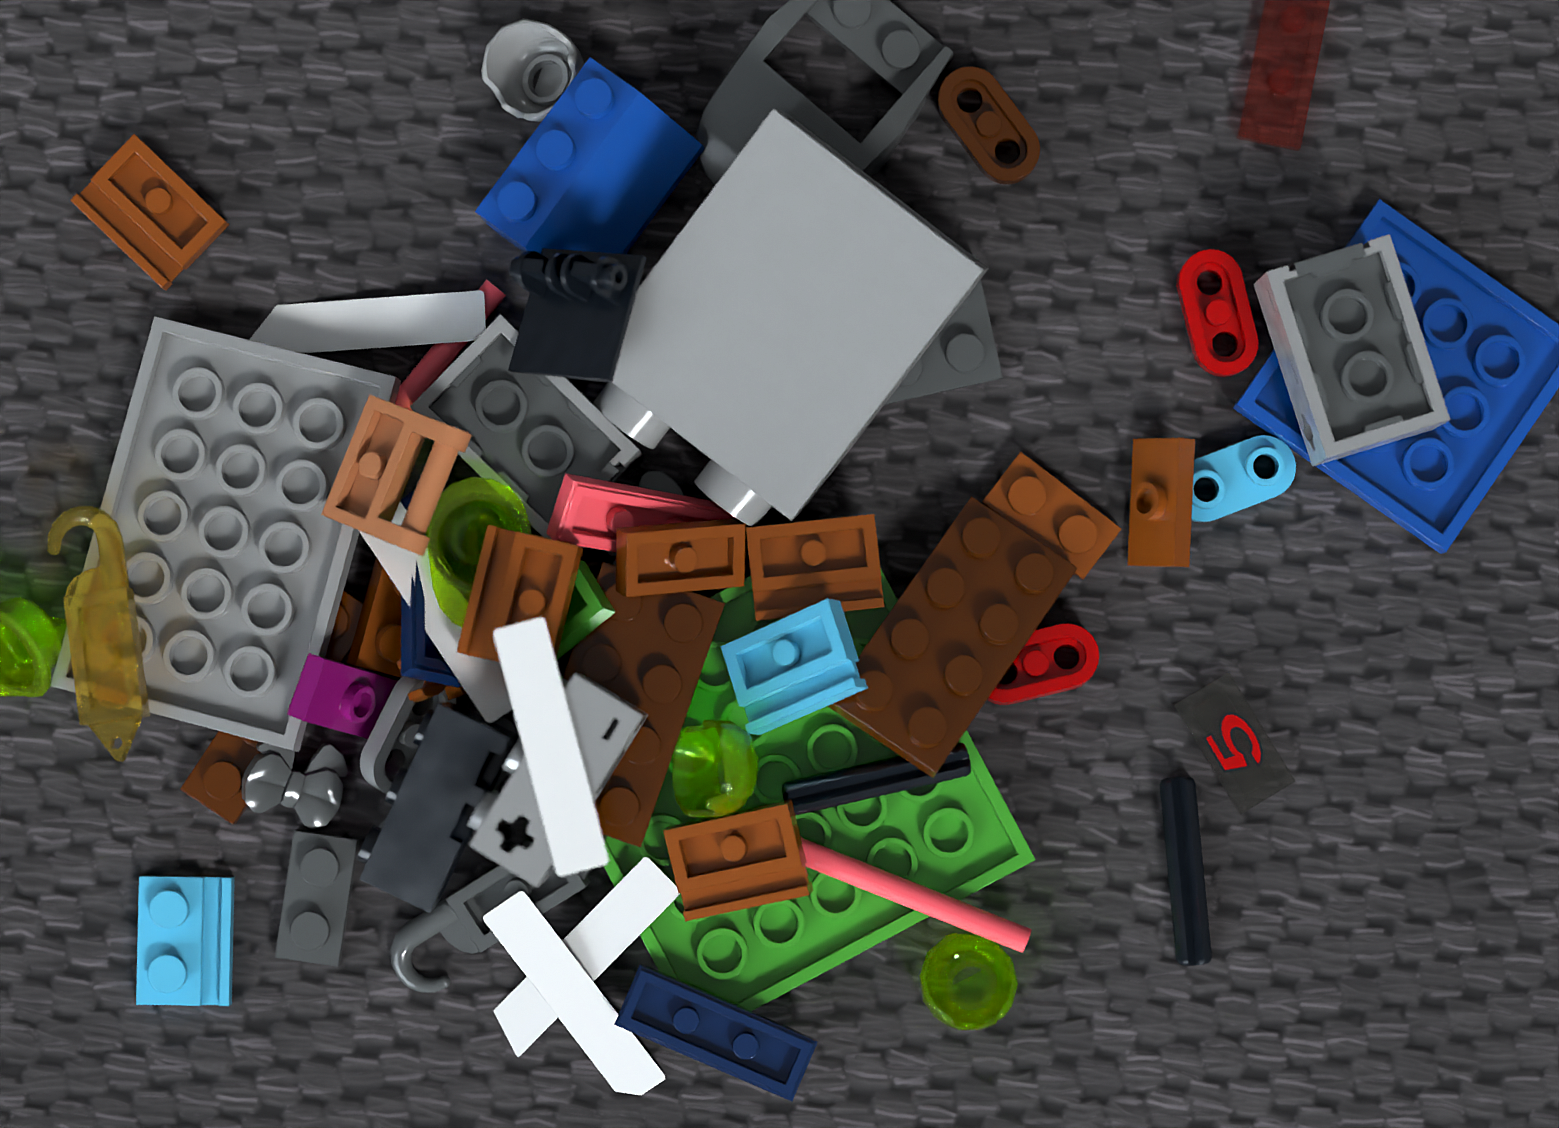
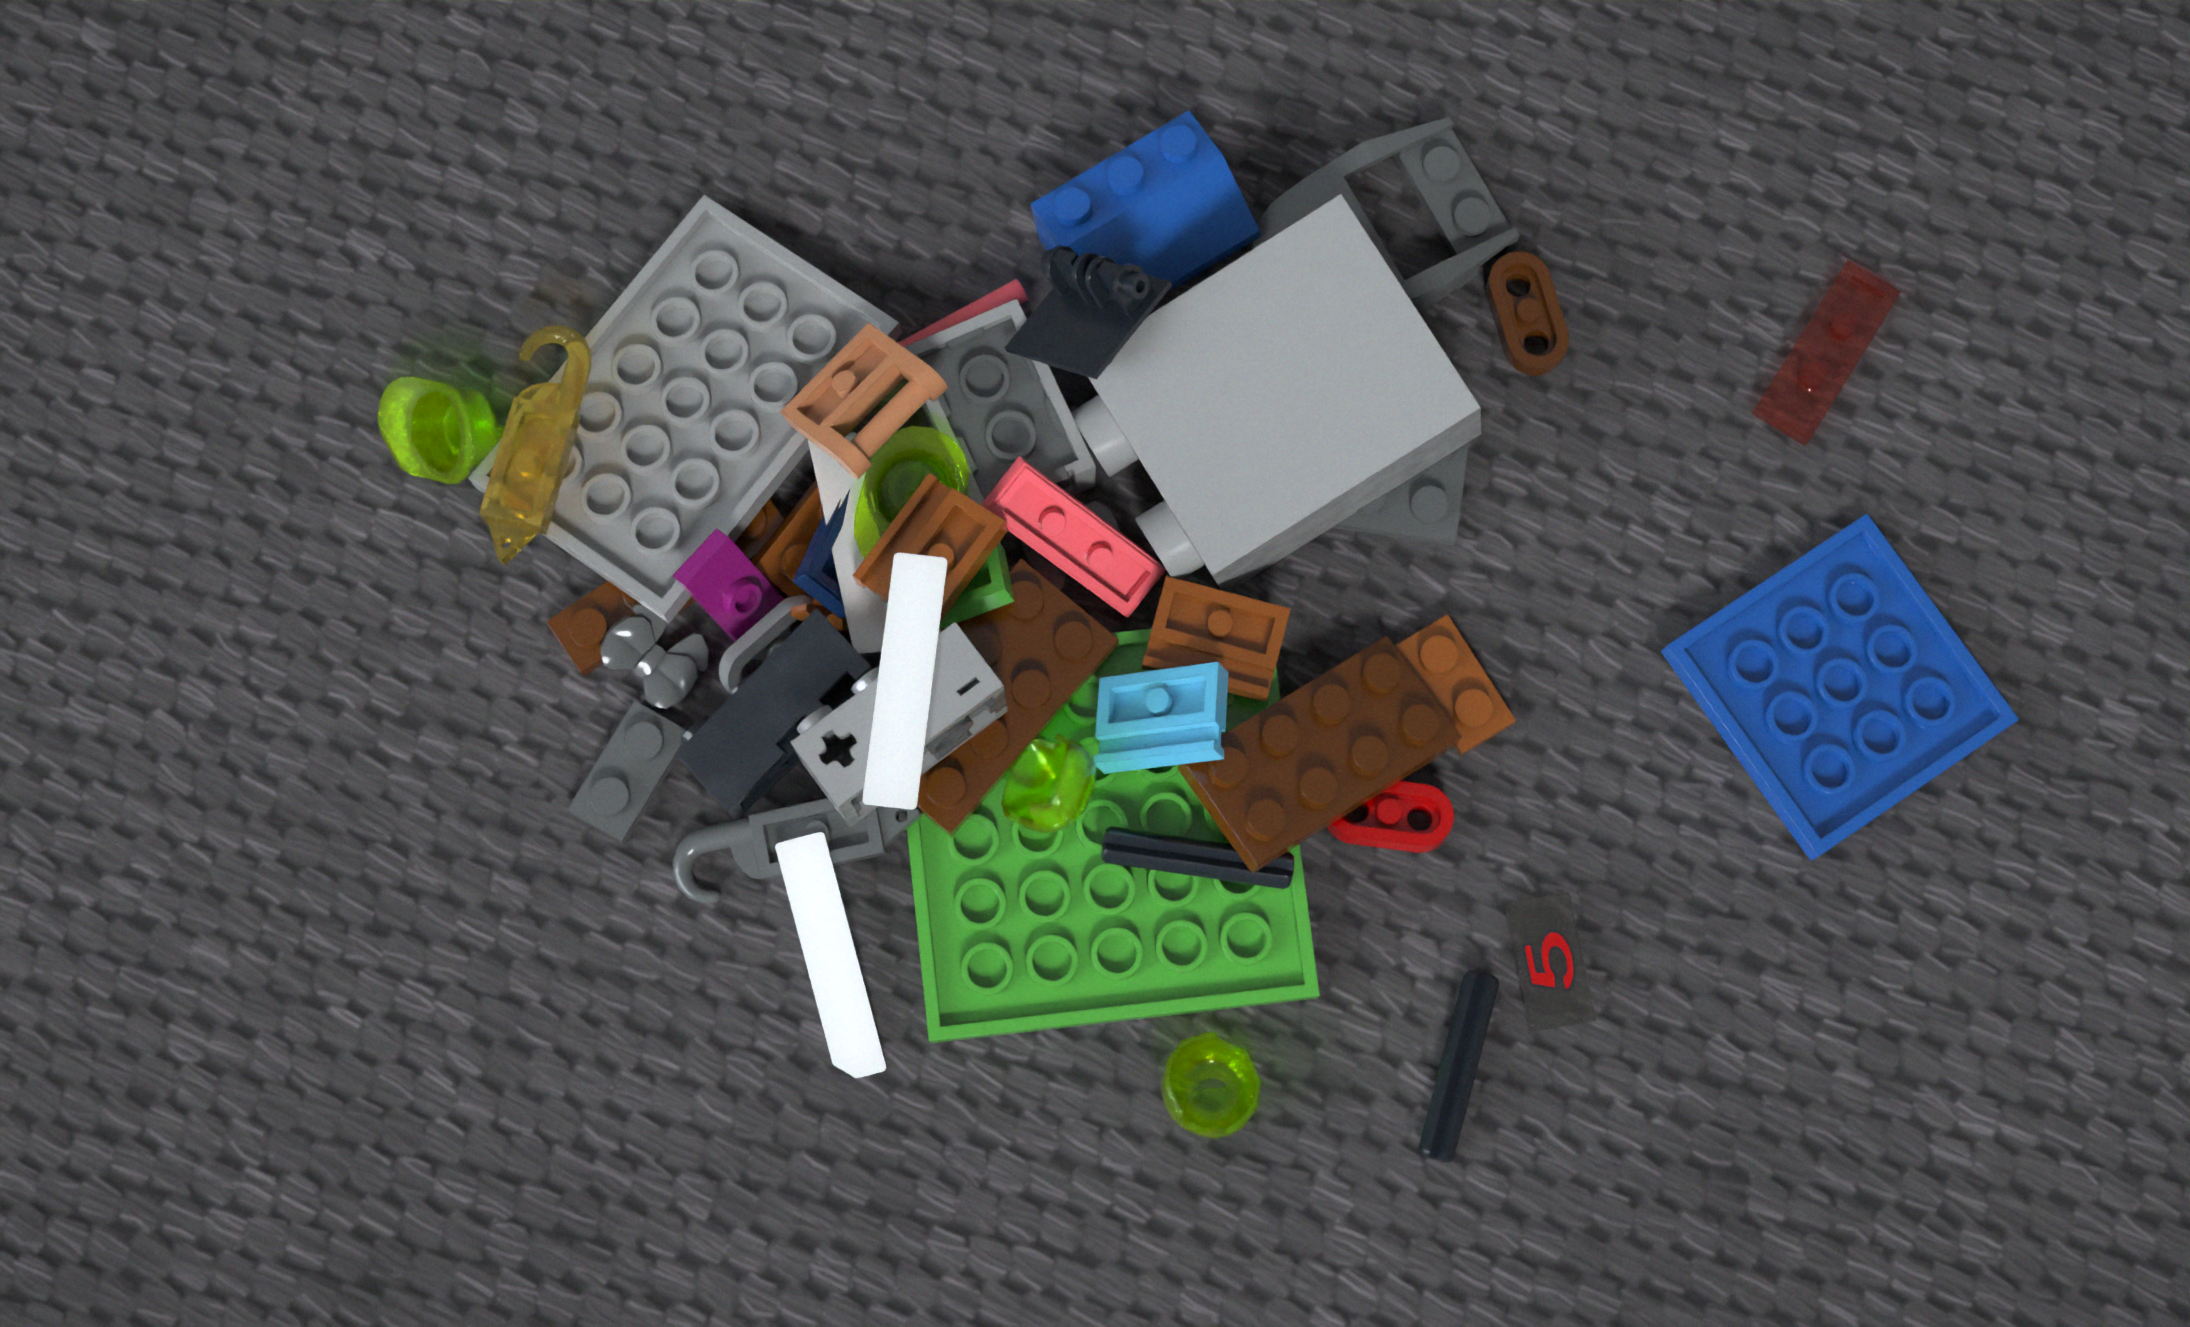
camera: 20 degrees right, 10 degrees down
dark orange plate [70,134,230,290] -> none
medium azure plate [136,875,235,1006] -> none
white sticker [249,290,486,353] -> none
light grey hair [481,18,584,122] -> none
white sticker [493,857,680,1057] -> none
dark blue tile [614,964,818,1101] -> none
dark orange plate [616,518,746,597] -> none
dark orange plate [663,800,813,921] -> none
coral bar [801,837,1032,953] -> none
dark orange plate [1127,438,1195,567] -> none
red plate [1177,249,1259,377] -> none
medium azure plate [1192,435,1296,522] -> none
dark grey piece [1253,234,1450,467] -> none

